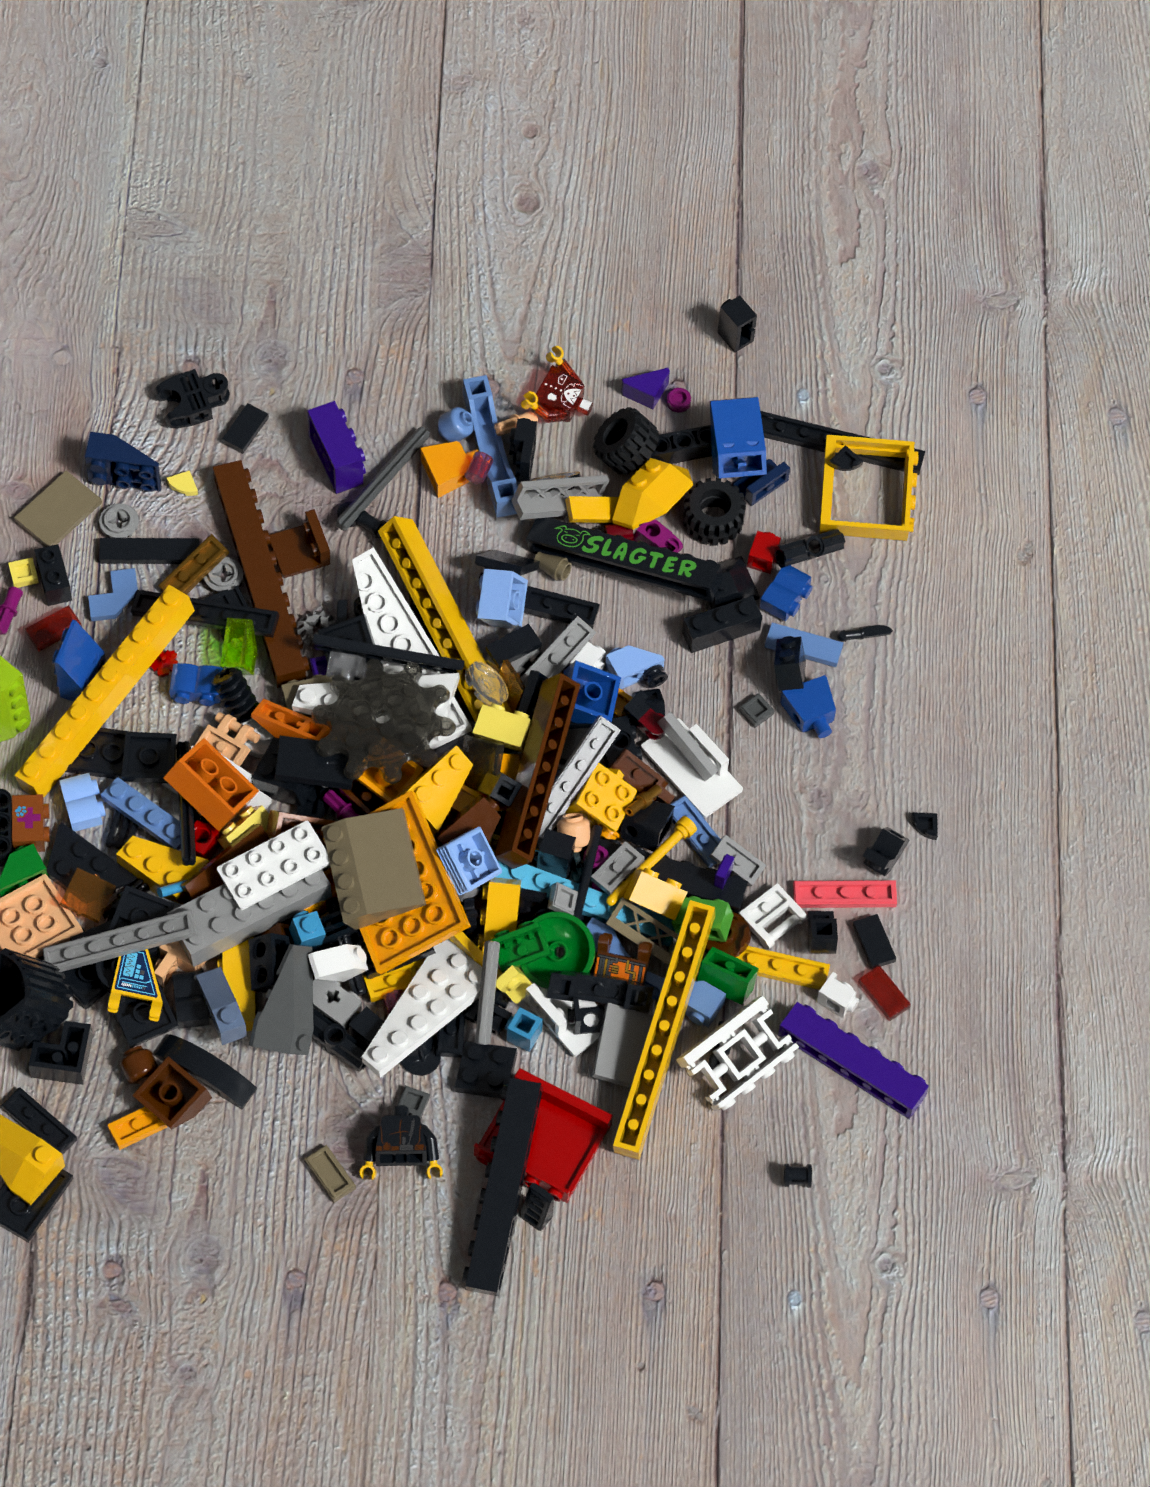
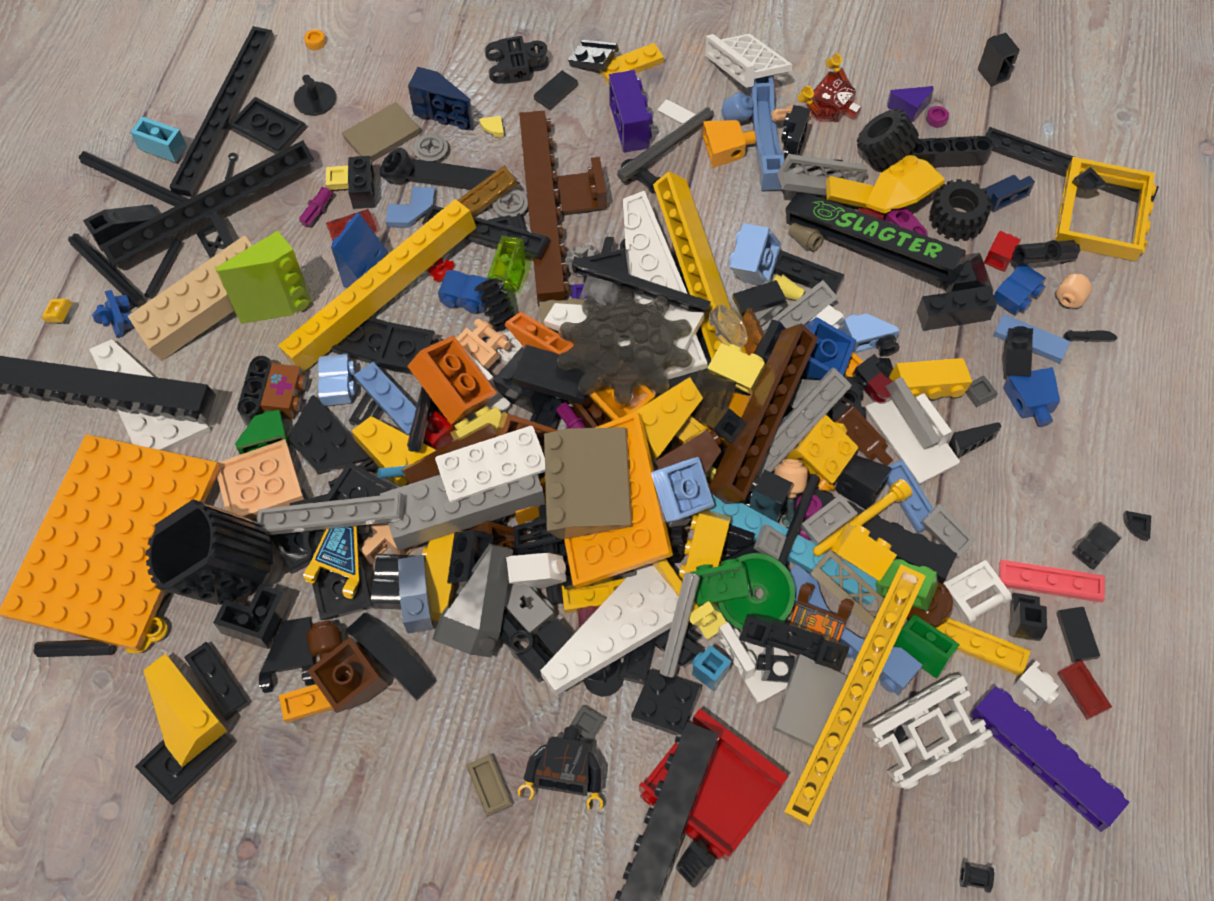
camera: 15 degrees right, 0 degrees up
clear orange piece [59,868,116,923] -> none
dark azure brick [289,911,326,947] -> none
clear pink piece [465,451,493,485] -> none
black tile [475,550,540,576] -> none
pearl gold bar [625,785,662,817] -> none
blue slope [710,397,767,478] -> none
dark purple tile [714,854,735,889] -> none
none -> black flag [259,617,315,693]
none -> black piece [380,147,414,184]
none -> black plate [568,40,619,70]
none -> yellow plate [599,43,664,84]
none -> white sticker [658,100,696,123]
none -> white fence [705,34,792,88]
none -> light yellow cone [773,274,805,301]
none -> yellow brick [889,358,972,399]
none -> black slope [948,422,1002,458]
none -> light nougat head [1056,274,1092,308]

